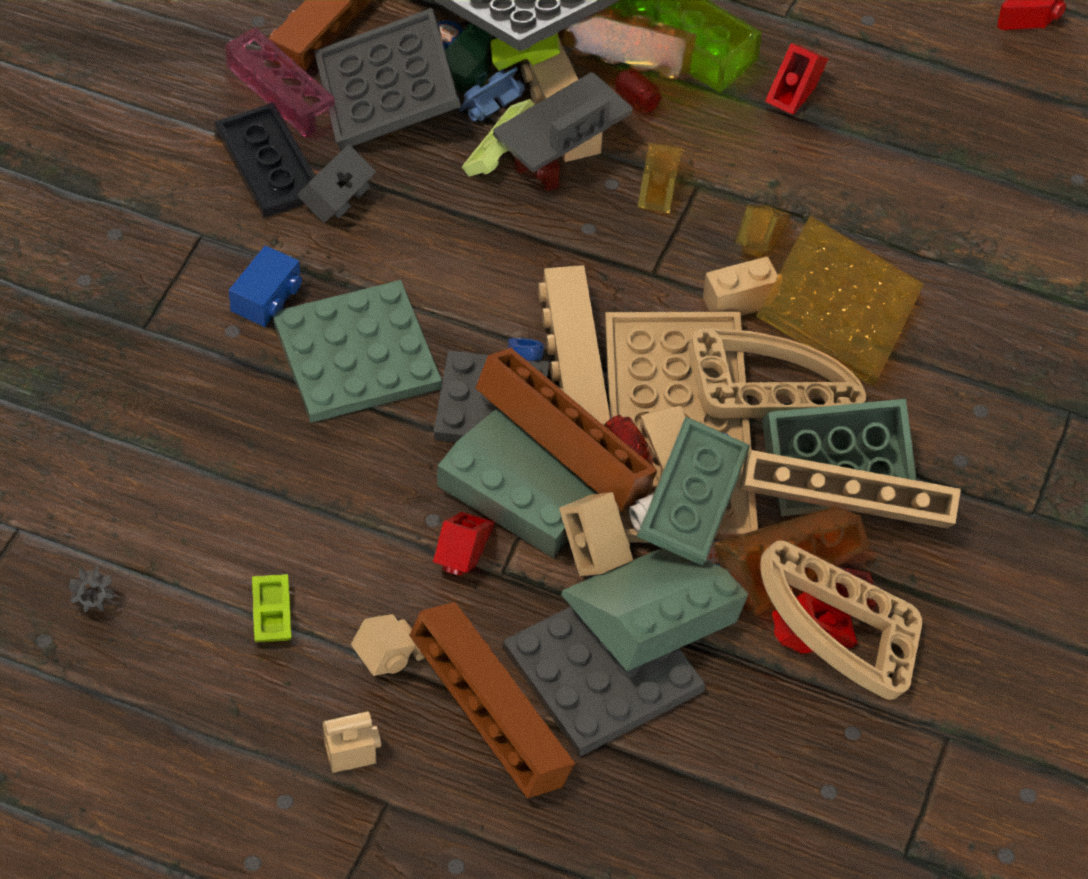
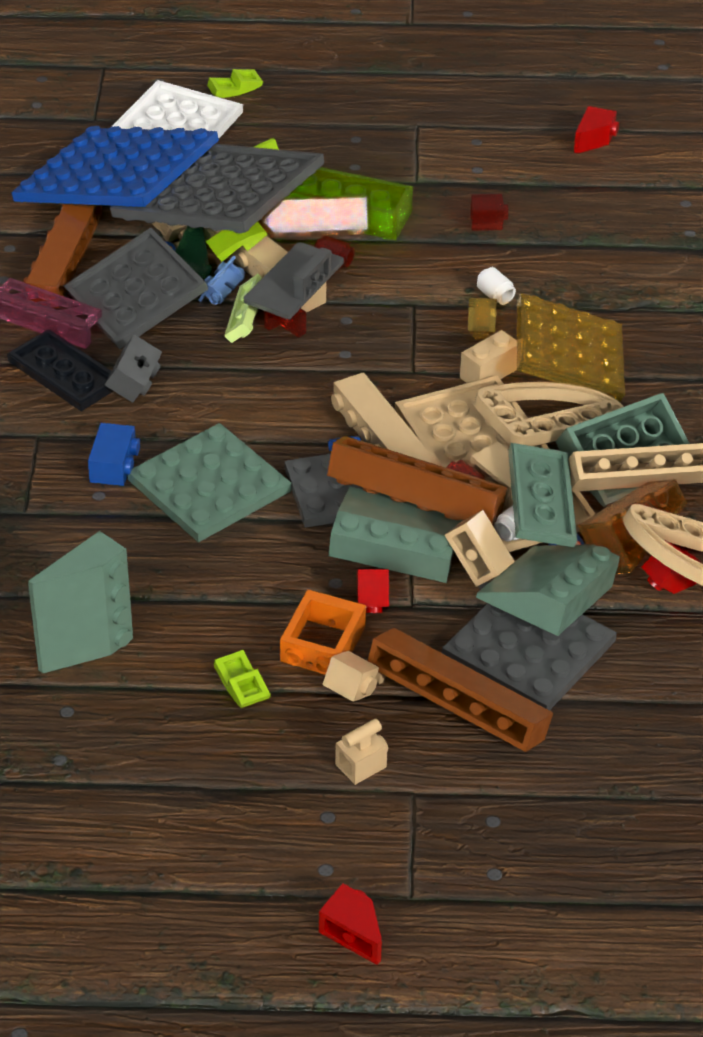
camera: 20 degrees left, 10 degrees down
dark grey gear [69,565,114,612] -> none
clear yellow slope [637,141,685,213] -> none
red slope [765,43,829,115] -> none
none -> sand green slope [28,531,133,674]
none -> orange window [280,589,366,675]
none -> clear red brick [470,194,508,231]
none -> white brick [477,267,516,305]

